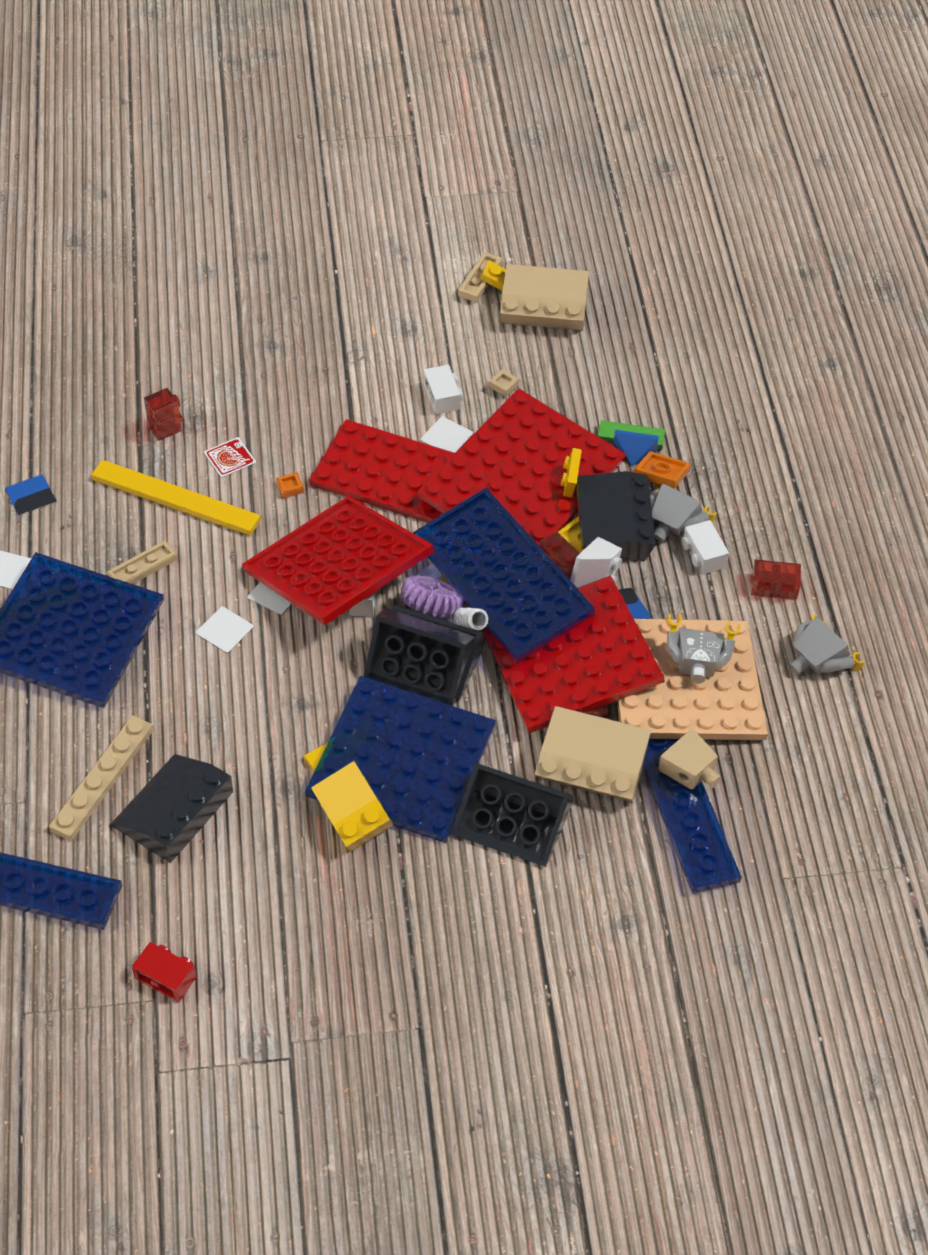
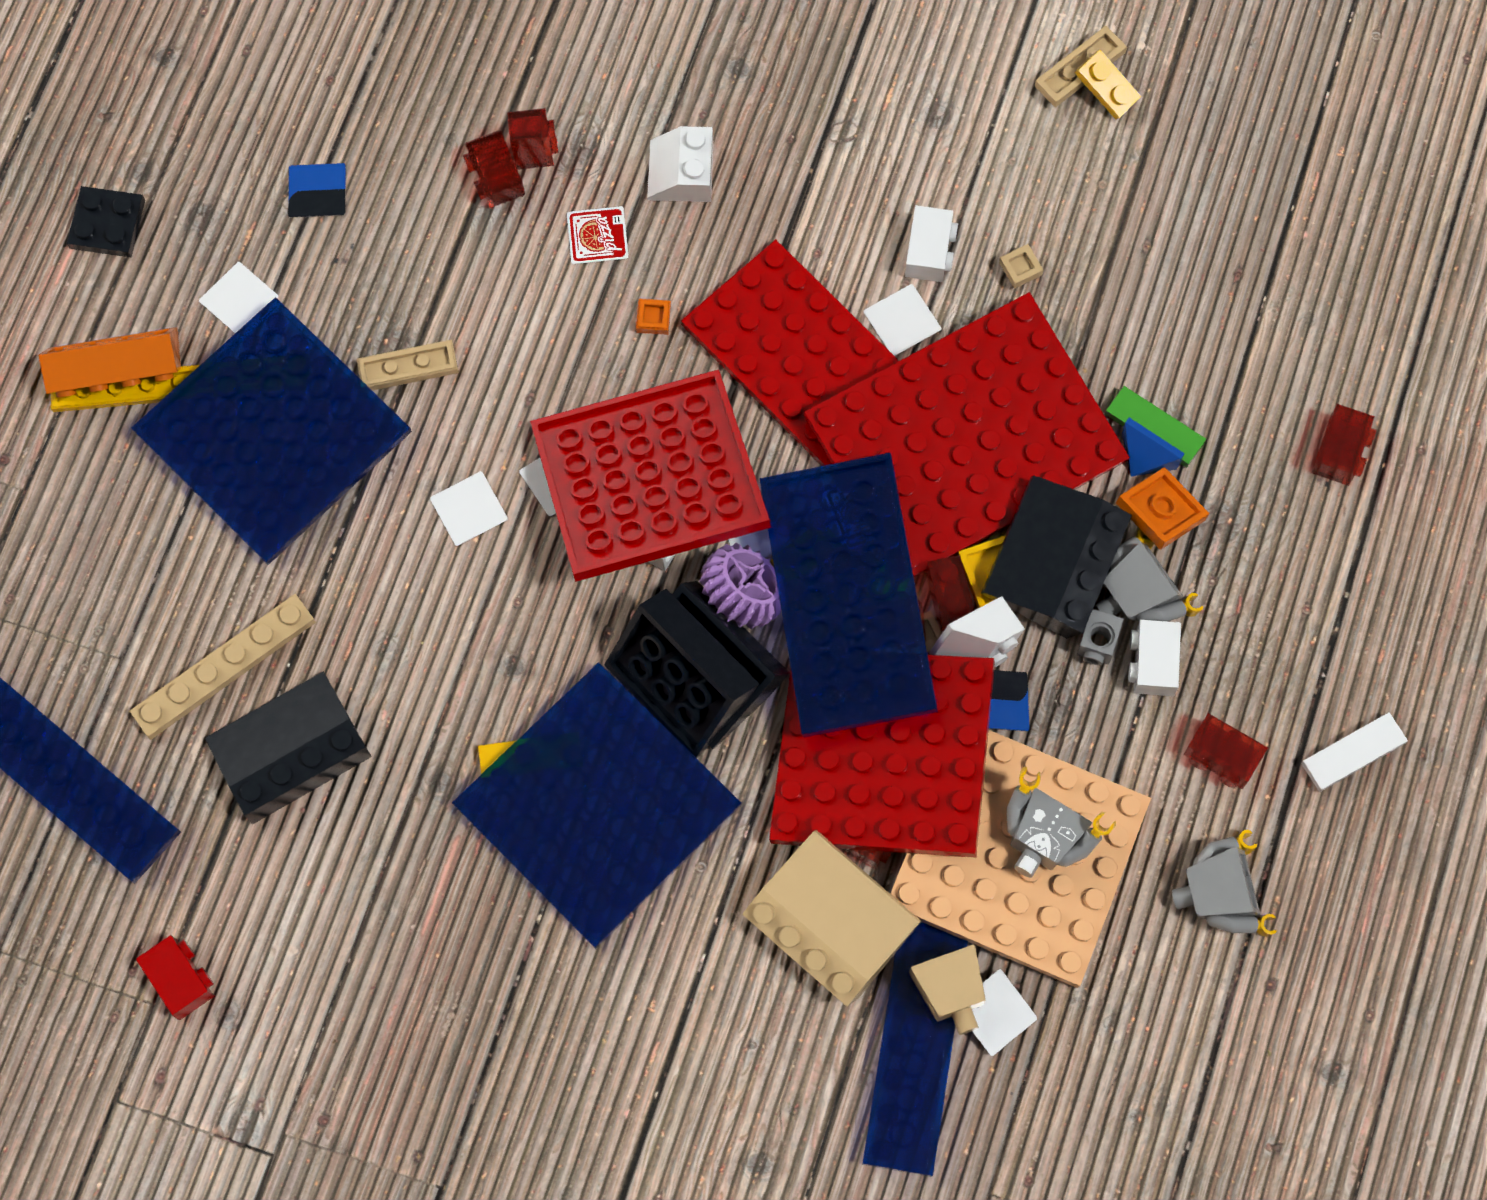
camera: 30 degrees right, 20 degrees up
yellow tile [91,459,261,536] -> none
yellow slope [311,761,393,852] -> none
black slope [451,762,574,867] -> none
white piece [453,608,488,630] -> none
tan slope [500,264,589,330] -> none
yellow plate [561,448,582,498] -> none
none -> clear red brick [462,130,525,208]
none -> white slope [647,126,714,202]
none -> white sticker [972,969,1037,1056]
none -> light grey brick [1077,609,1124,665]
none -> white tile [1301,712,1408,792]
none -> clear red brick [1311,404,1376,486]

